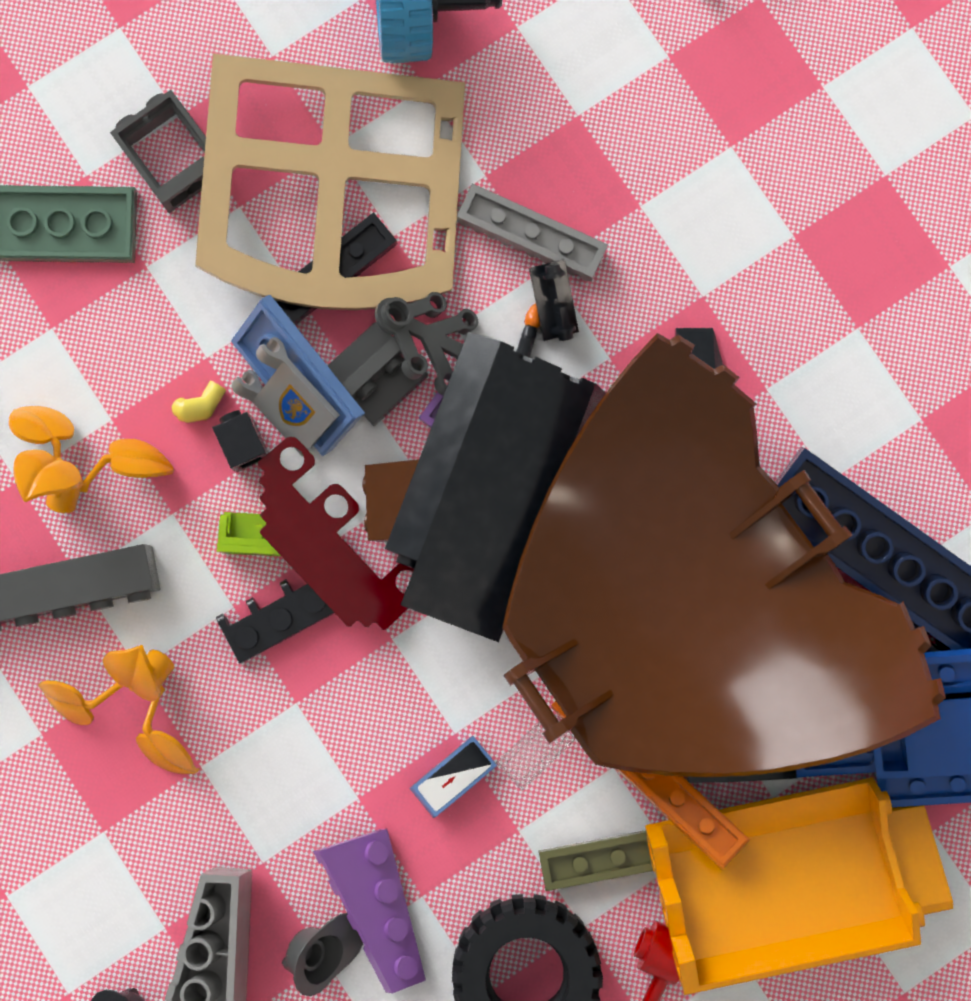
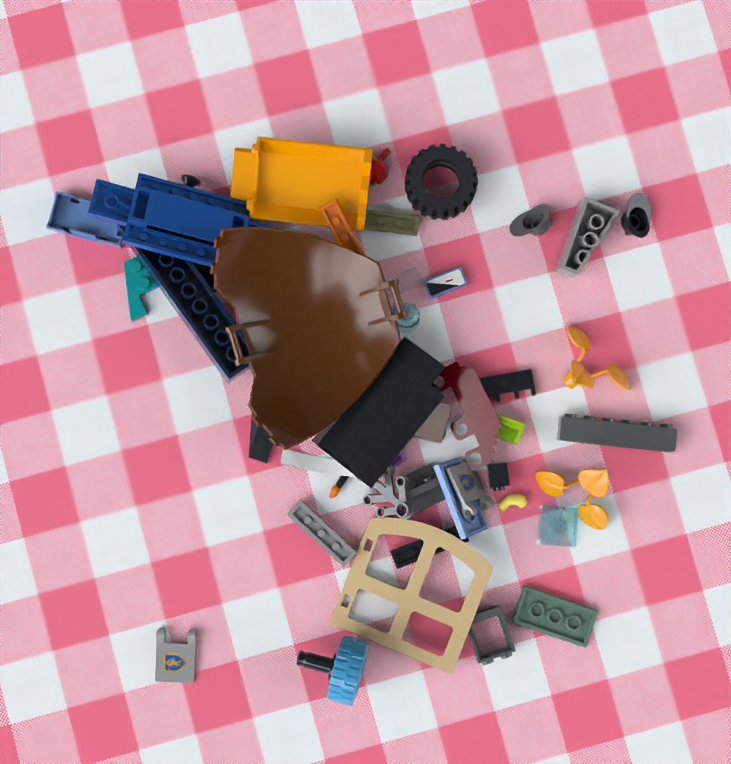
camera: 160 degrees left, 0 degrees up
medium lavender wing [313,829,426,994] -> none
black hinge [529,259,579,341] -> none
none -> white sticker [281,449,354,477]
none -> clear light blue hair [392,302,420,333]
none -> clear light blue slope [537,505,578,547]

